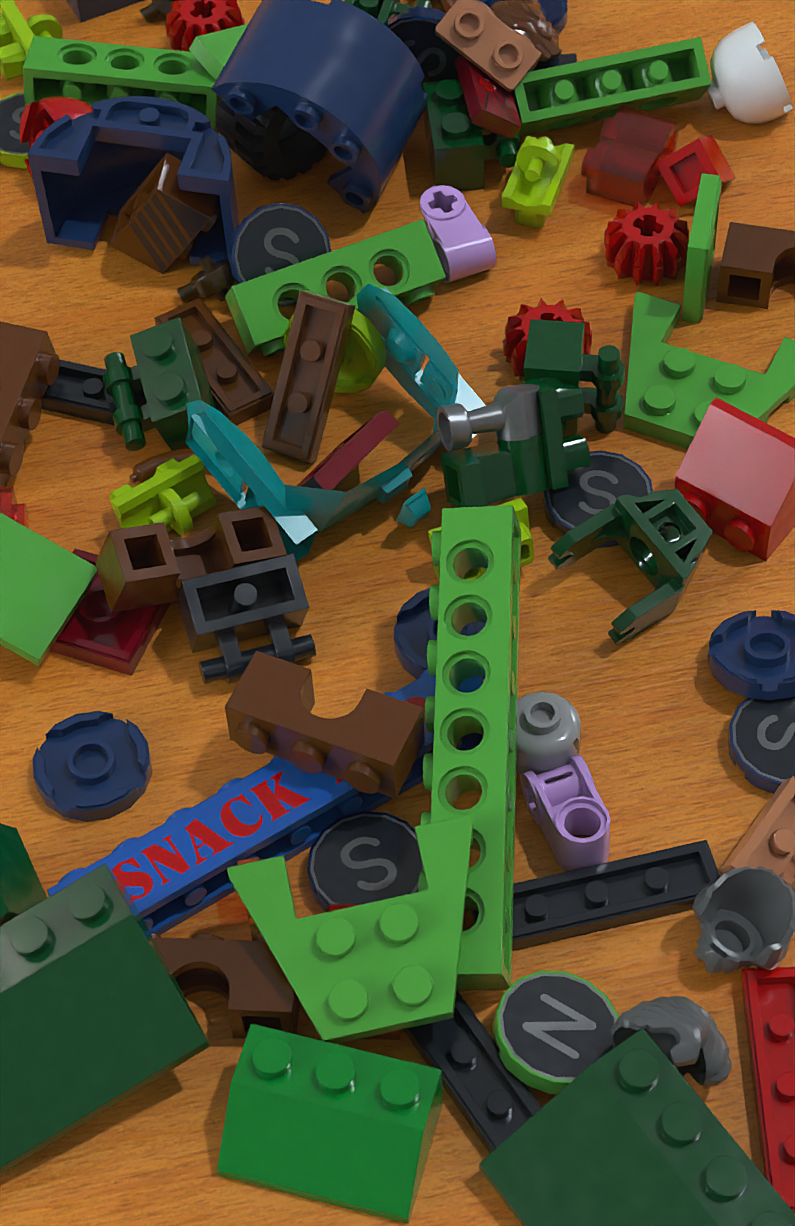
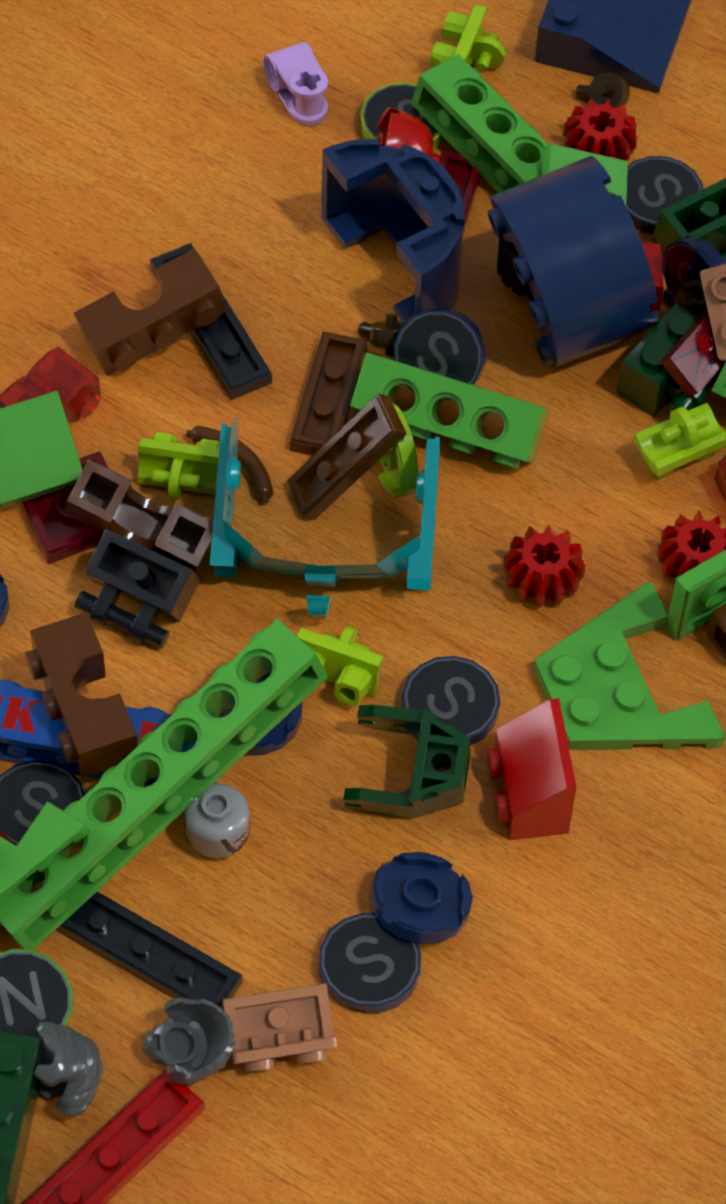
camera: 40 degrees right, 5 degrees up
dark green brick [103,317,216,451] -> none
reddish brown brick [110,153,220,274] -> none
dark red tile [297,410,399,490] -> none
lavender piece [420,185,497,283] -> none
dark green hips [437,379,591,508] -> none
lavender piece [520,755,610,872] -> none
dark green brick [524,319,625,438] -> none

